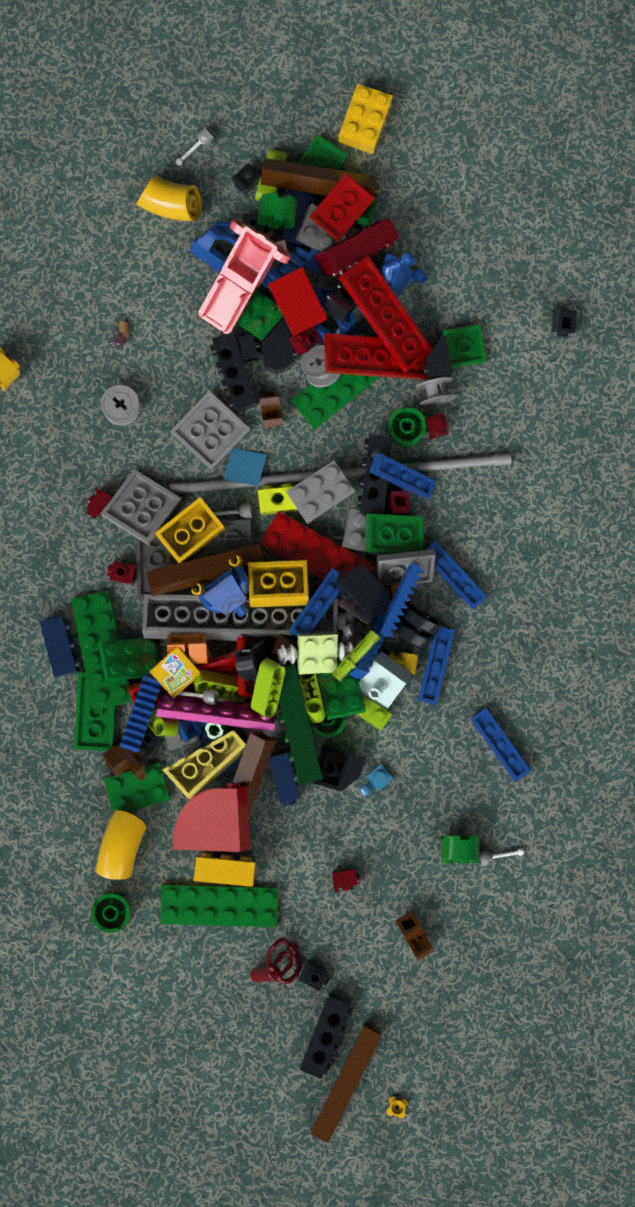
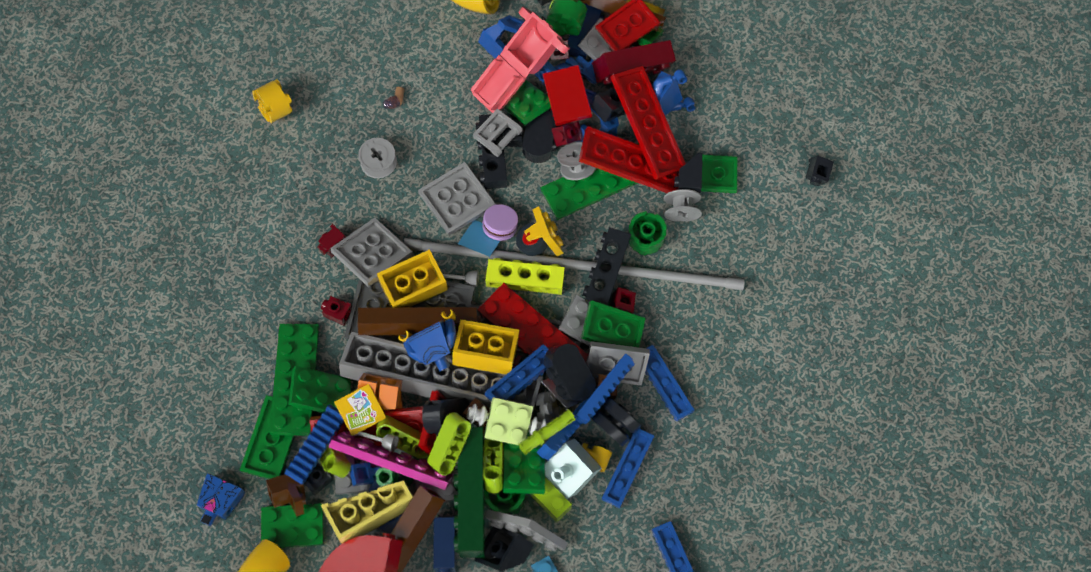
camera: 15 degrees right, 15 degrees down
dark blue brick [39,616,80,678] -> none
reddish brown brick [259,389,283,428] -> none
light grey plate [286,460,355,524] -> none
blue gear [369,453,435,499] -> none
dark red brick [425,413,448,440] -> none
none -> blue torso [197,473,246,526]
none -> light grey plate [473,109,523,157]
none -> lavender head [482,204,518,241]
none -> light grey plate [485,510,568,551]
none -> yellow plate [516,206,564,257]

